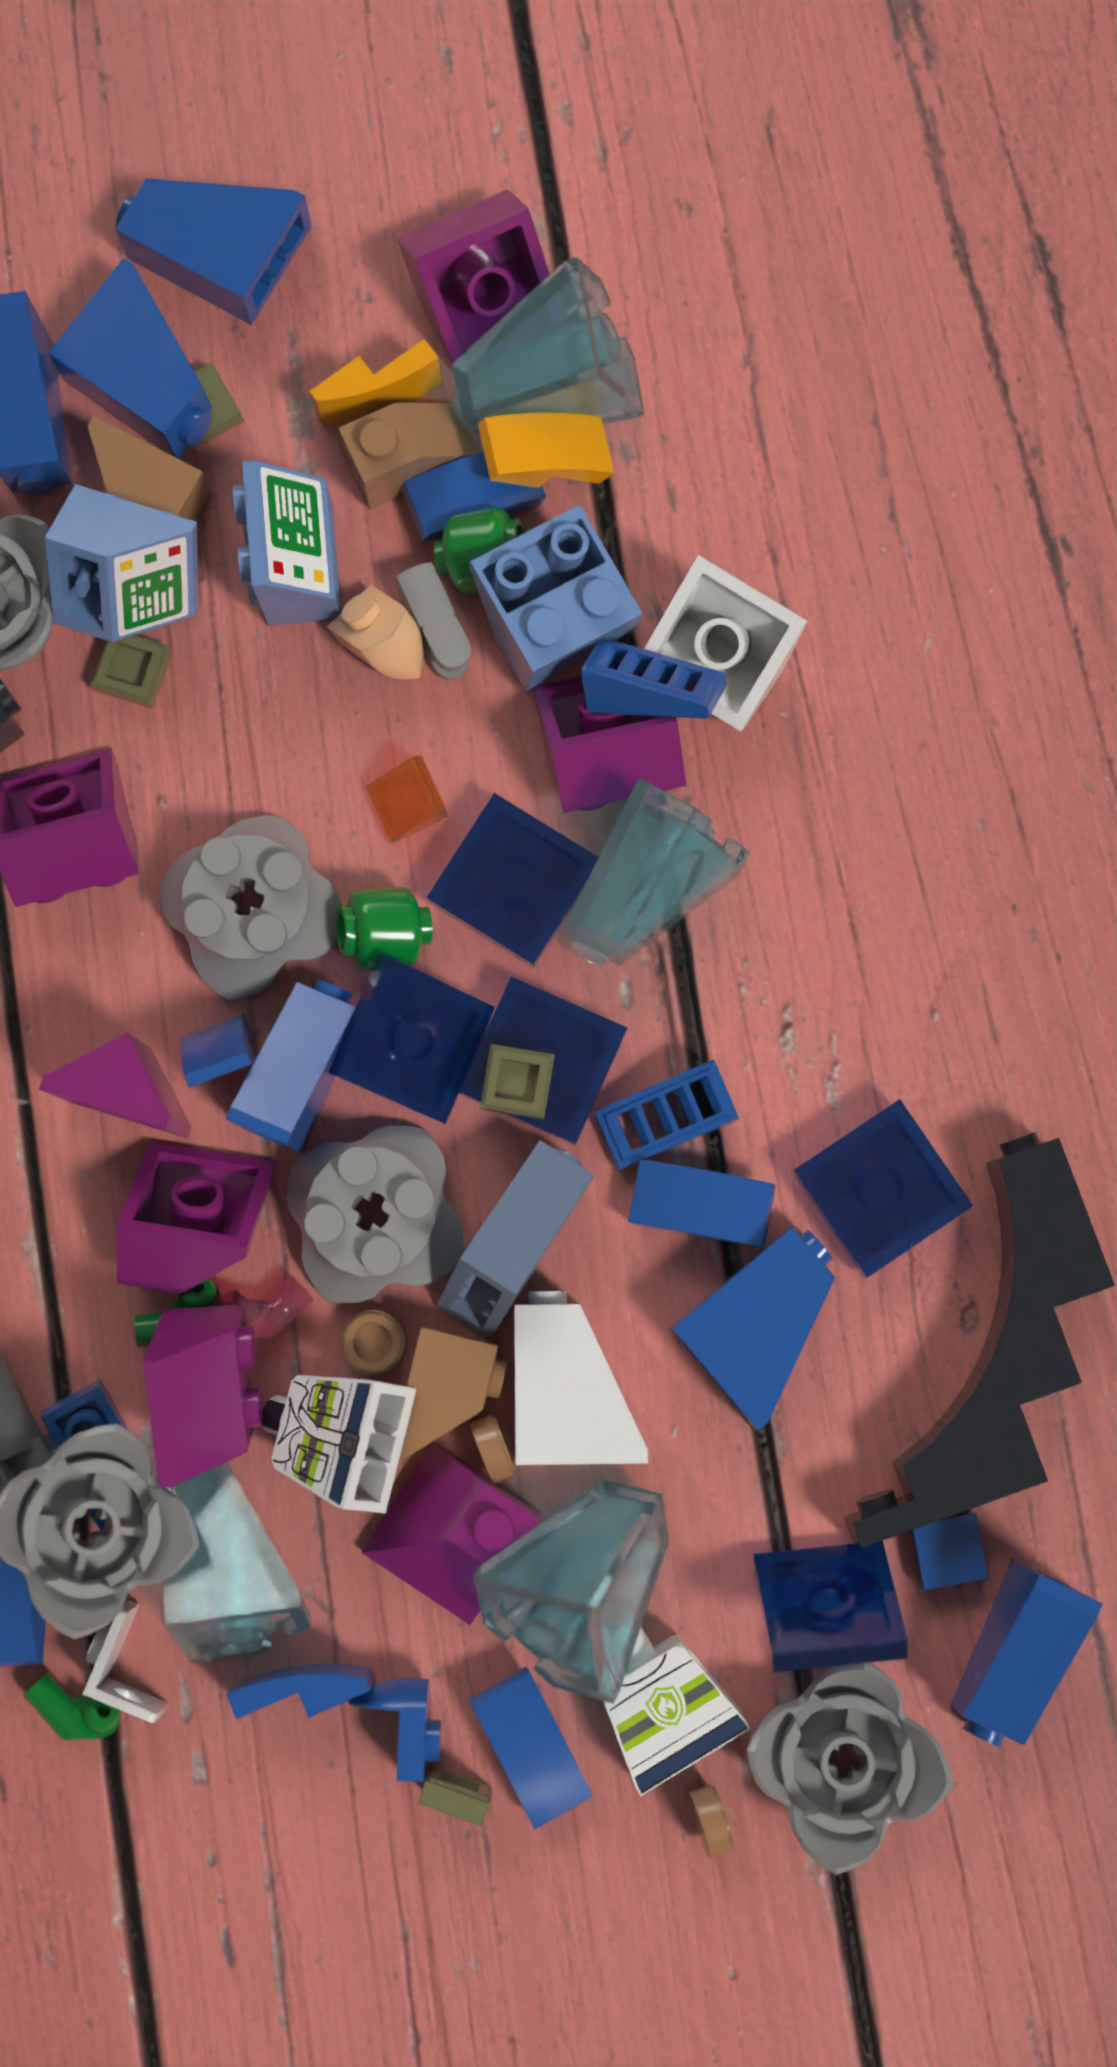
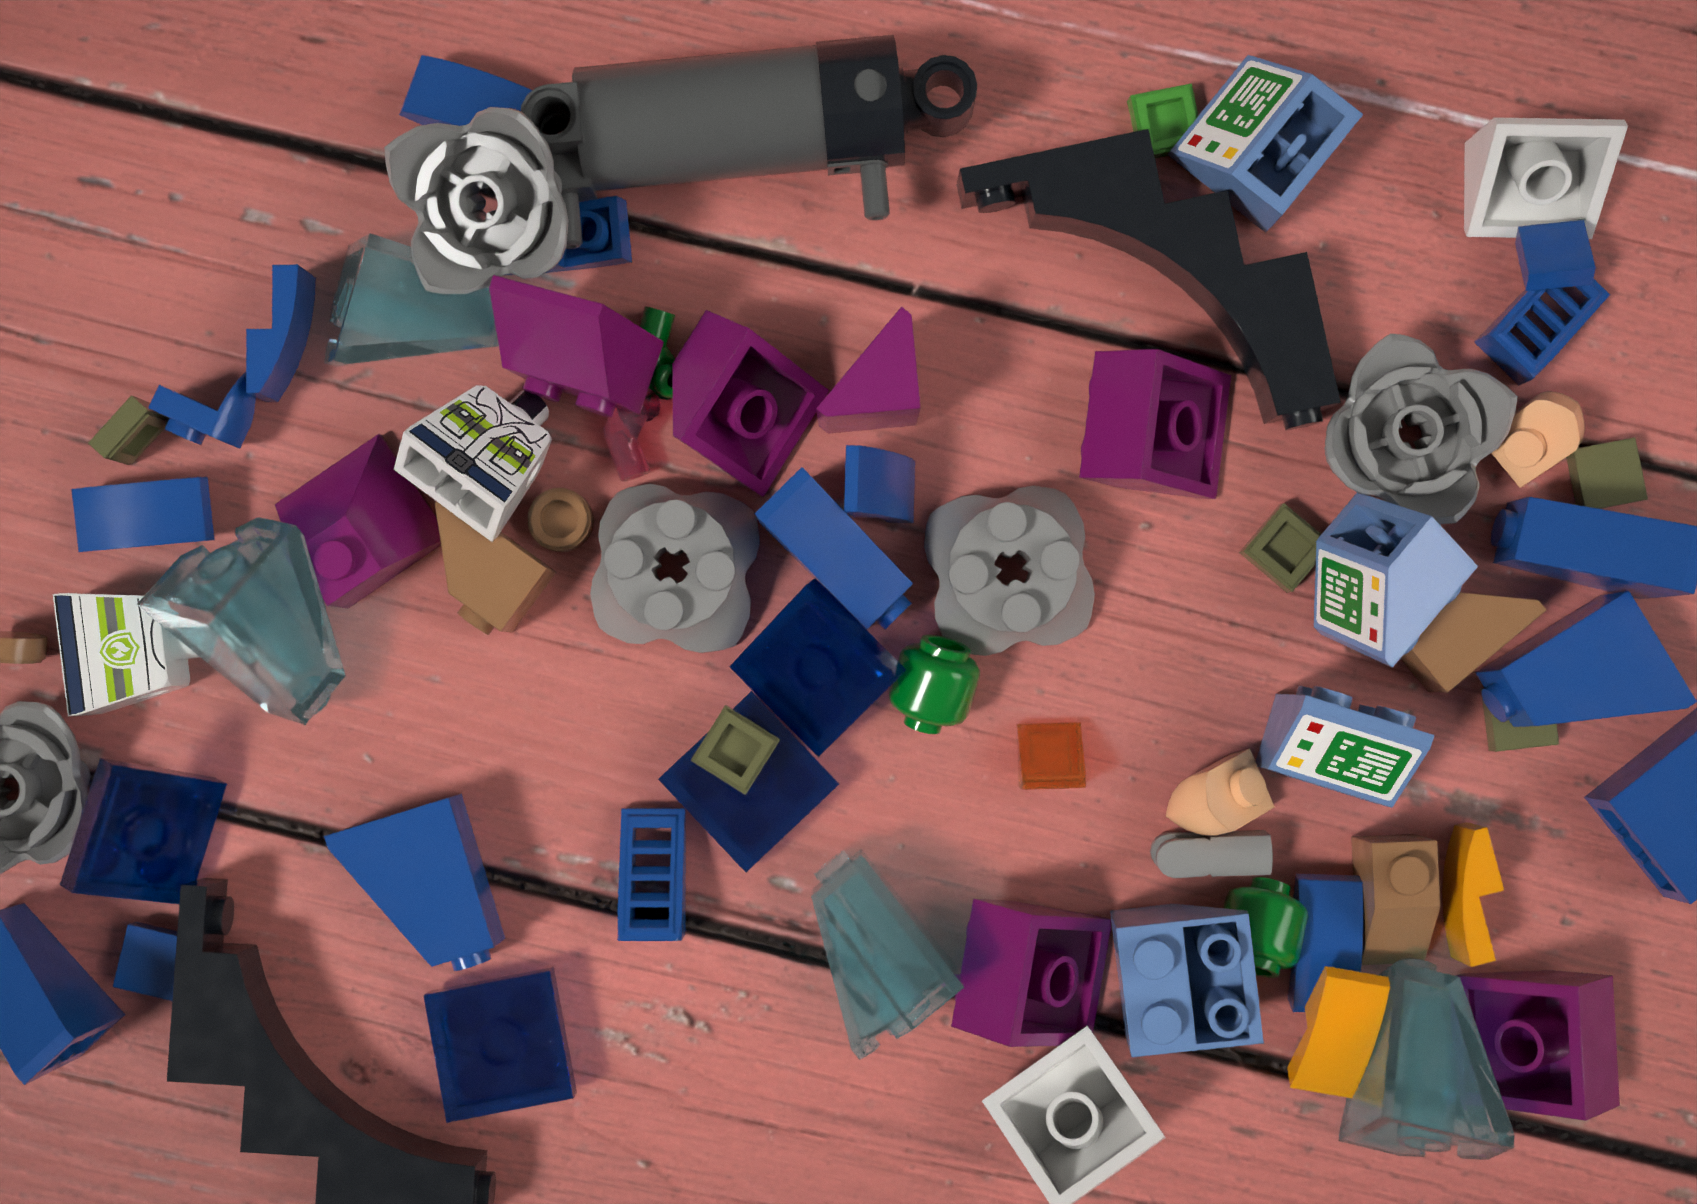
camera: 115 degrees right, 5 degrees up
green arm [23,1672,121,1741] -> none
white bracket [83,1601,168,1723] -> none
clear blue plate [426,793,601,968] -> none
sand blue slope [436,1140,594,1340] -> none
medium nougat tile [470,1414,517,1484] -> none
white slope [514,1291,648,1465] -> none
blue slope [582,640,727,719] -> none
blue slope [628,1159,776,1249] -> none

